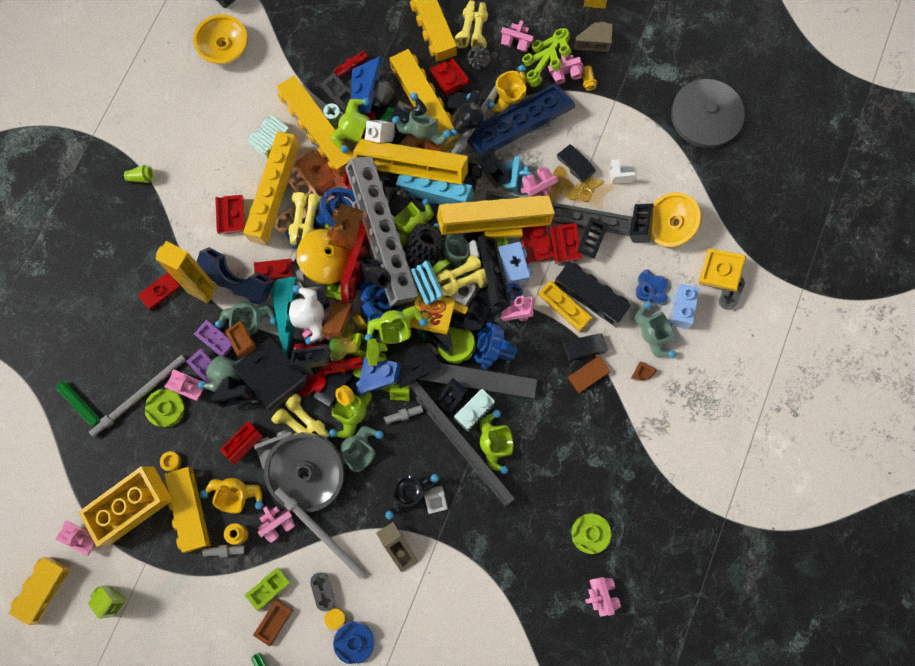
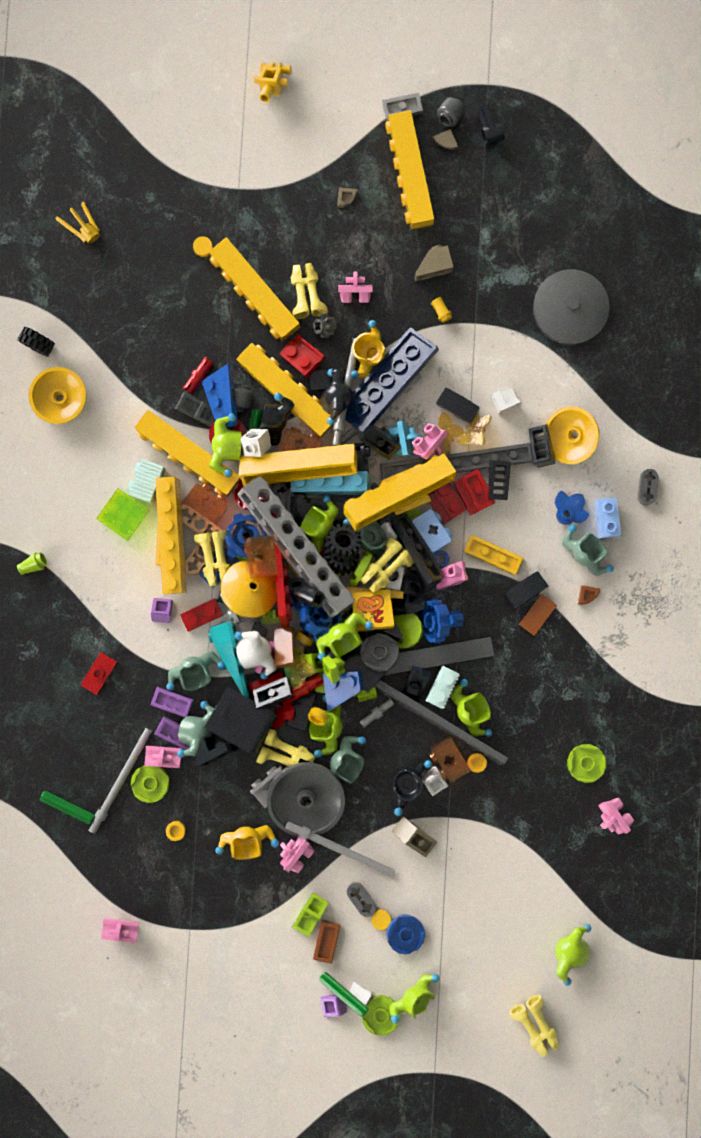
camera: 20 degrees left, 10 degrees up
yellow brick [8,557,71,625] -> none
yellow brick [78,466,173,547] -> none
lime slope [88,585,127,619] -> none
yellow brick [155,241,217,303] -> none
yellow brick [163,467,211,553] -> none
dark blue arch [196,247,274,305] -> none
light grey bar [202,545,245,558] -> none
red plate [215,195,245,234] -> none
red plate [220,421,263,465] -> none
yellow brick [224,524,248,545] -> none
dark orange tile [225,321,257,359] -> none
light aqua bush [323,103,341,126] -> none
sand green piece [392,111,451,146] -> none
medium azure tile [411,261,444,305] -> none
lime plant [522,28,571,87] -> none
bright pink hips [548,55,584,84] -> none
black brick [554,261,631,328] -> none
yellow tile [699,248,747,292] -> none
none -> clear neon green plate [96,488,150,541]
none -> medium lavender slope [151,598,173,623]
none -> dark grey tile [360,633,399,672]
none -> clear orange brick [429,736,471,783]
none -> yellow tile [467,753,487,773]

